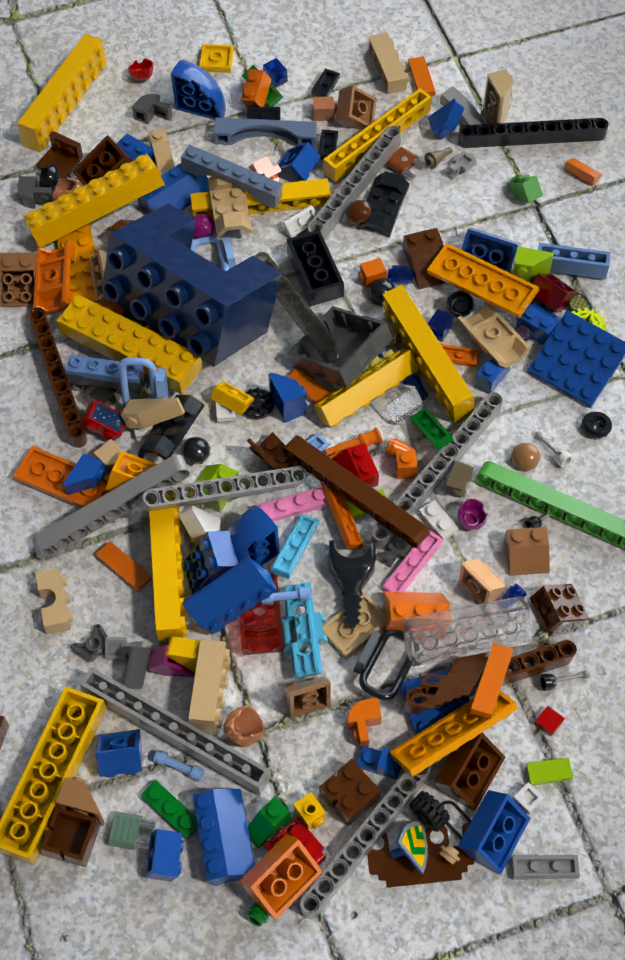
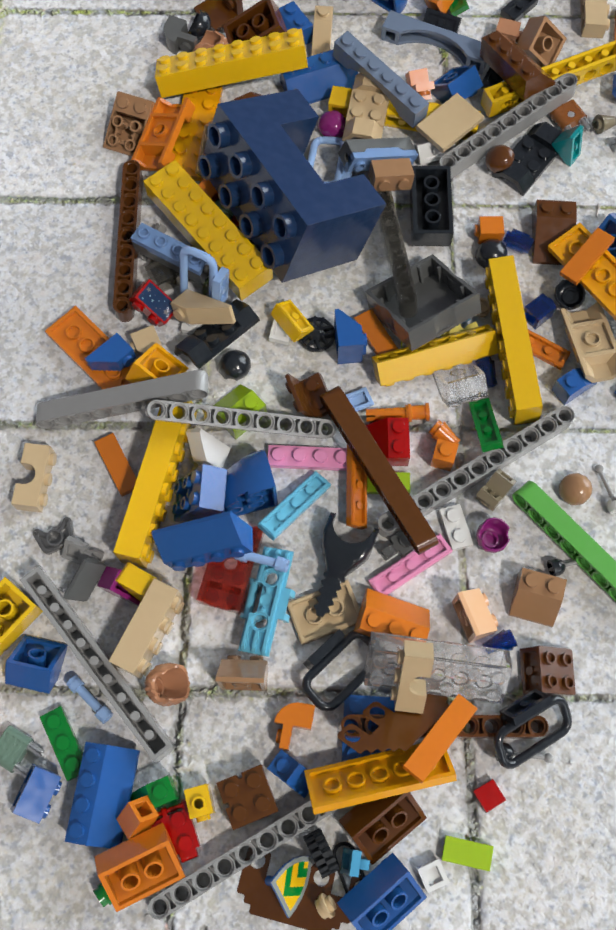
camera: 20 degrees right, 10 degrees up
none -> orange brick [116,795,159,840]
none -> piece [338,137,418,172]
none -> dark azure tile [340,847,370,877]
none -> medium nougat brick [369,158,414,192]
none -> tan arch [390,640,434,714]
none -> tan tile [416,93,484,153]
none -> reddish brown slope [480,30,556,100]
none -> black bar [493,689,572,769]
none -> teal slope [552,125,583,167]
none -> orange tile [560,228,615,286]

